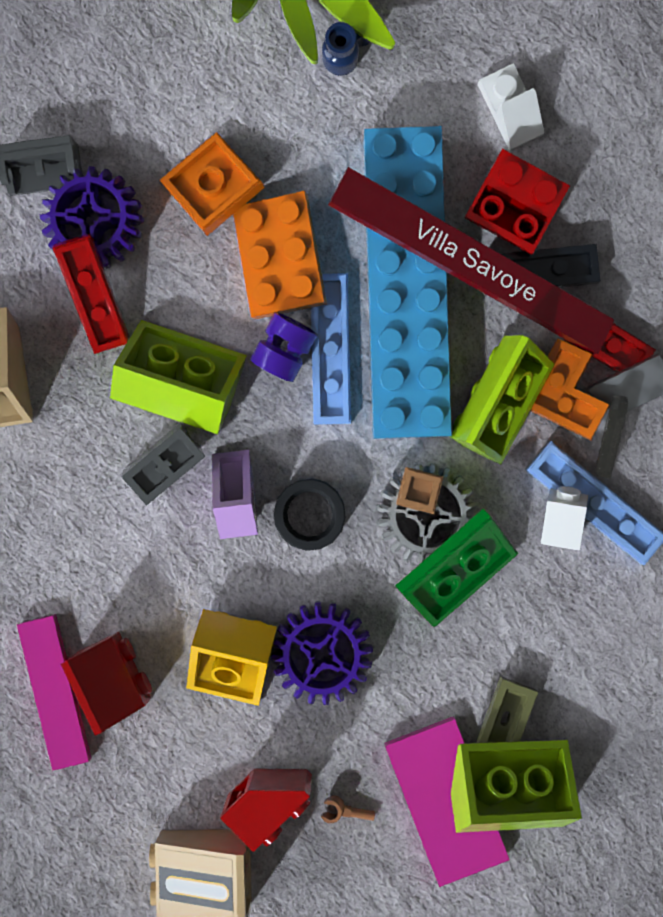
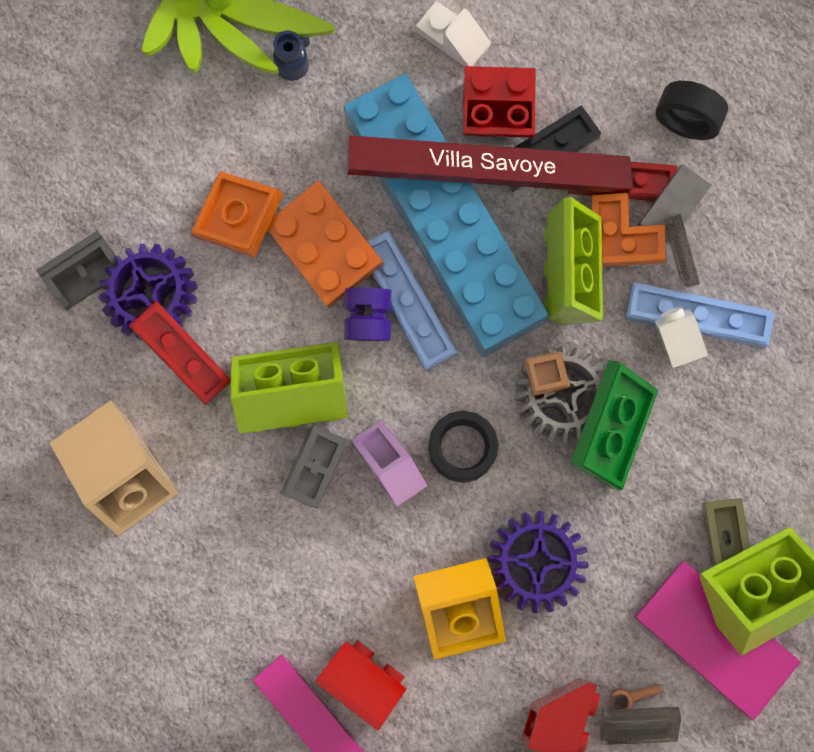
camera: 30 degrees left, 10 degrees down
none -> clear smoke tile [600,707,682,745]

